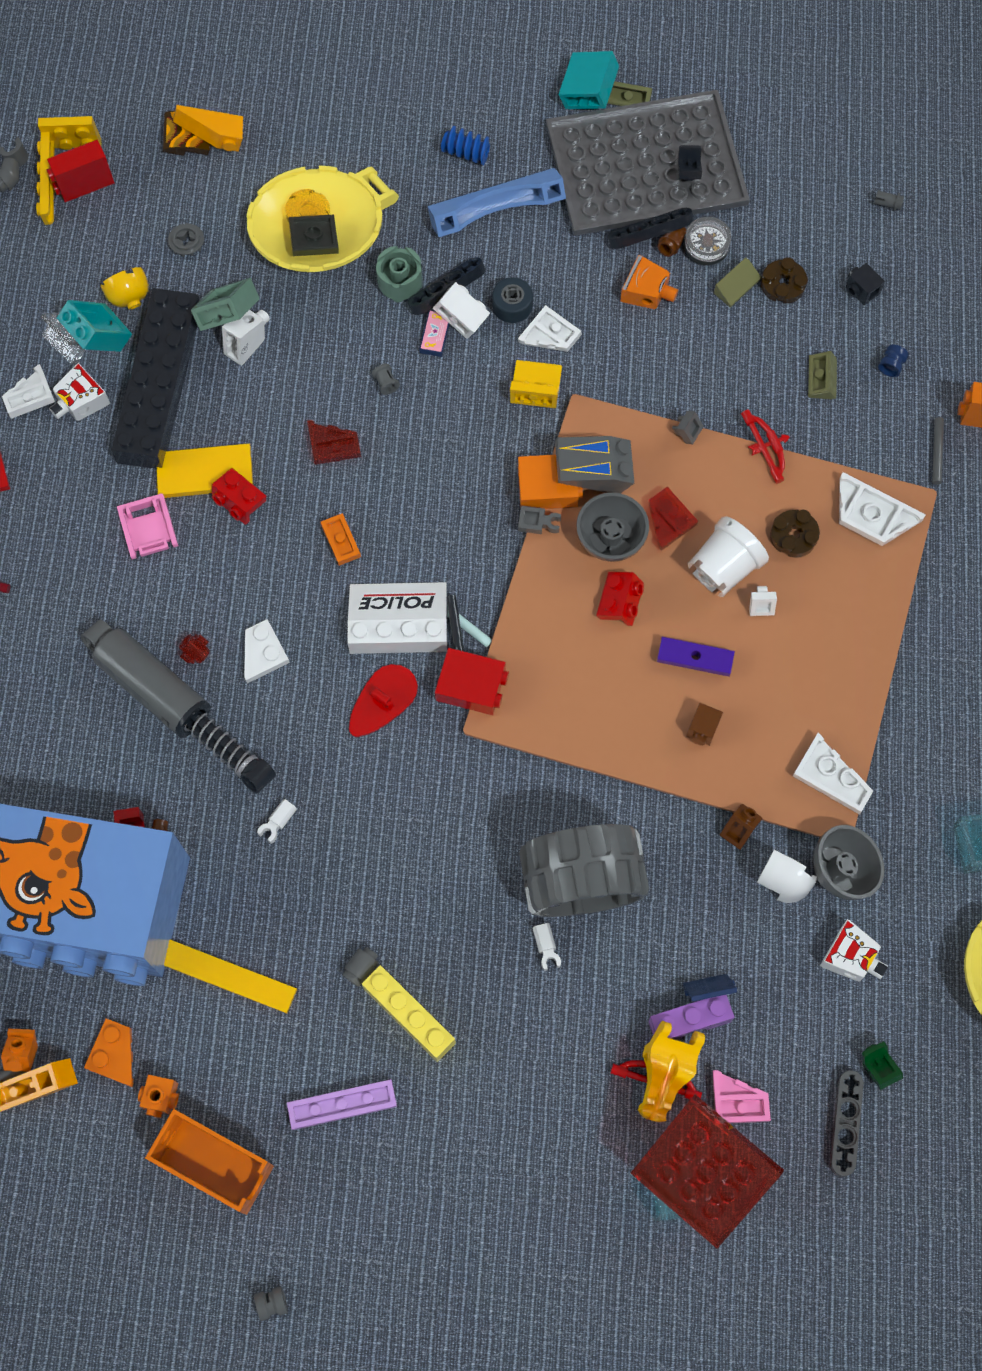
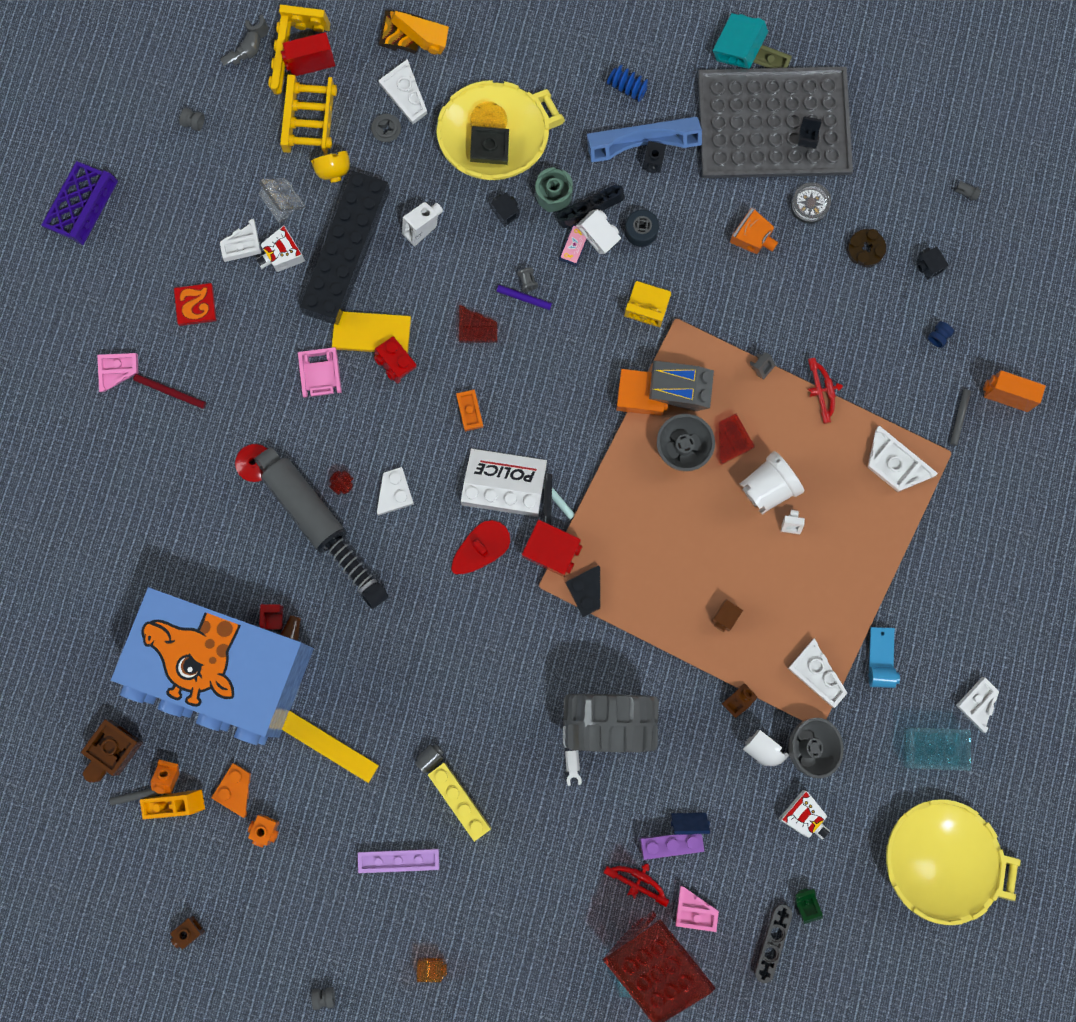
camera: 10 degrees right, 10 degrees up
teal window [57,300,132,352] -> none
orange piece [145,1109,274,1215] -> none
sand green window [191,277,260,331] -> none
white bar [257,799,297,844] -> none
white wing [518,305,582,352] -> none
dark grey plate [518,506,561,534] -> none
red bracket [596,572,644,626] -> none
black beam [608,207,694,249] -> none
yellow animal [638,1021,705,1122] -> none
dark purple tile [657,637,735,677] -> none
reddish brown cone [658,227,687,257] -> none
olive slope [714,257,762,308] -> none
dark brown plate [770,509,820,558] -> none
olive slope [808,351,837,399] -> none
none -> reddish brown brick [170,916,205,950]
none -> red dish [235,444,267,482]
none -> yellow fence [280,75,337,155]
none -> white wing [378,59,427,124]
none -> clear orange brick [417,958,447,982]
none -> black brick [491,192,520,227]
none -> dark purple bar [496,285,552,310]
none -> black wing [565,565,600,617]
none -> black brick [642,141,667,173]
none -> dark azure door [869,627,900,688]

